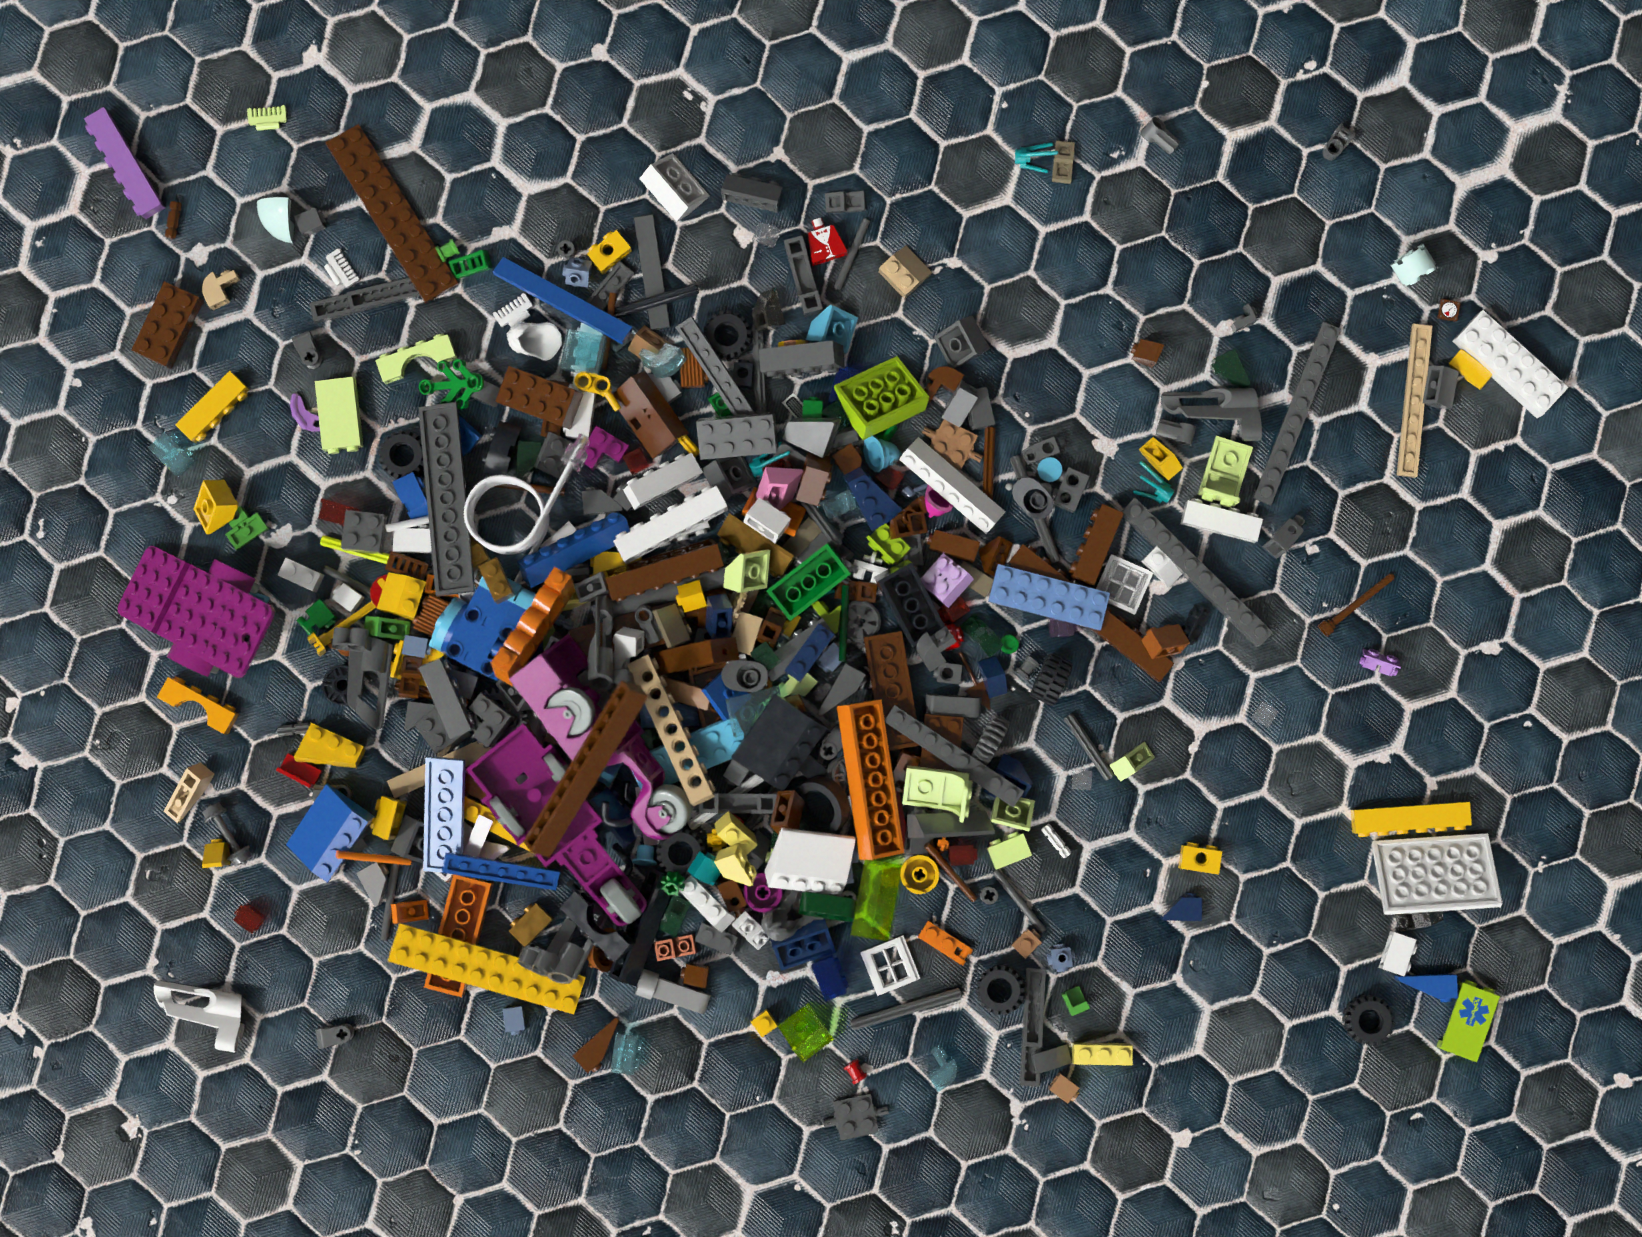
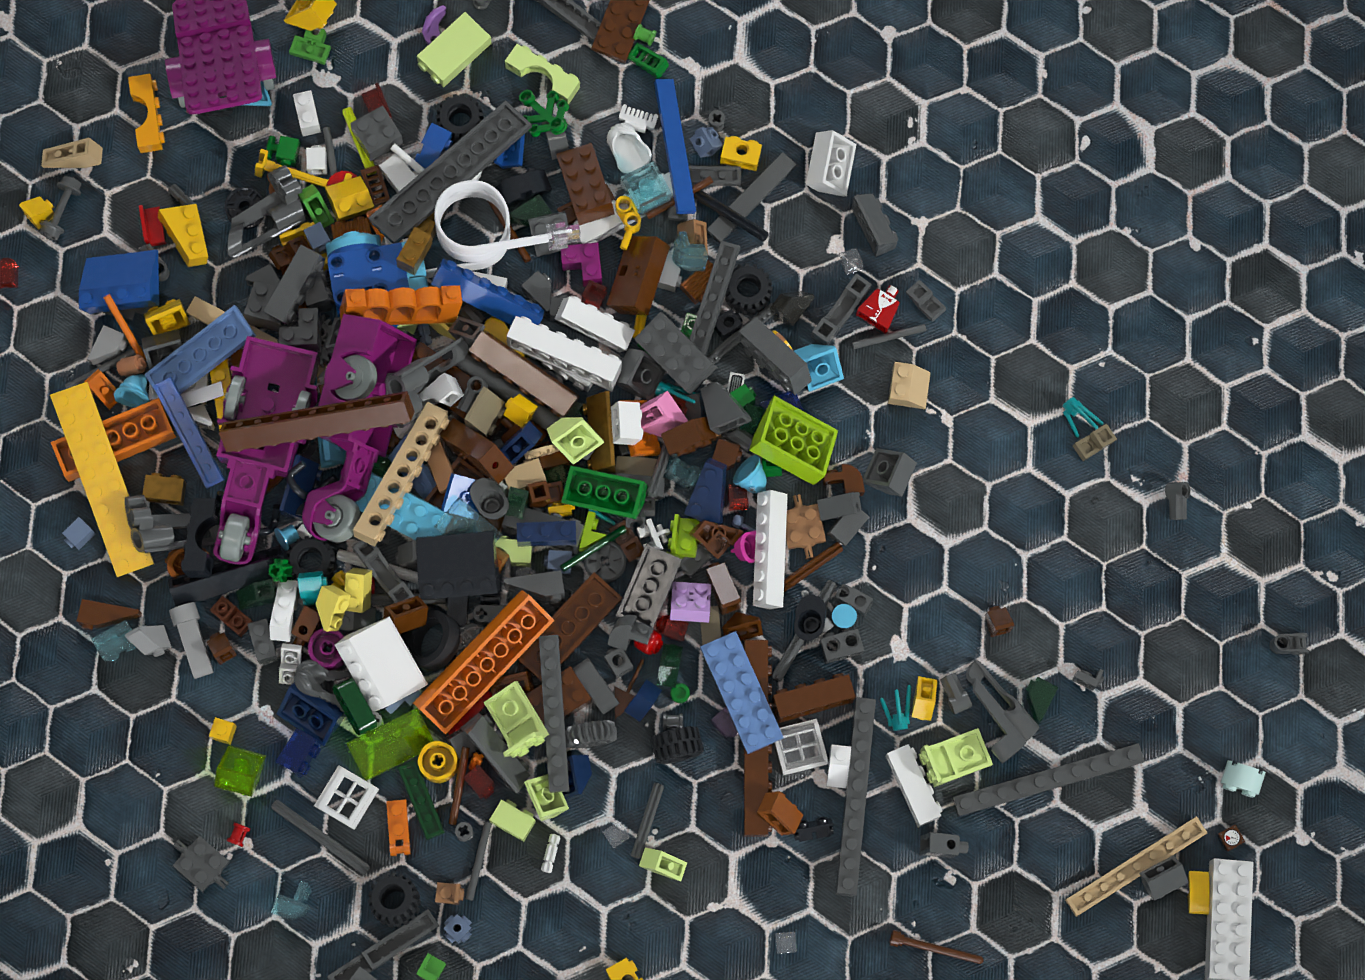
camera: 45 degrees right, 10 degrees down
none -> medium azure piece [114,374,150,408]
none -> nougat brick [116,354,147,377]
none -> light grey slope [125,625,171,657]
none -> dark green tile [397,760,445,840]

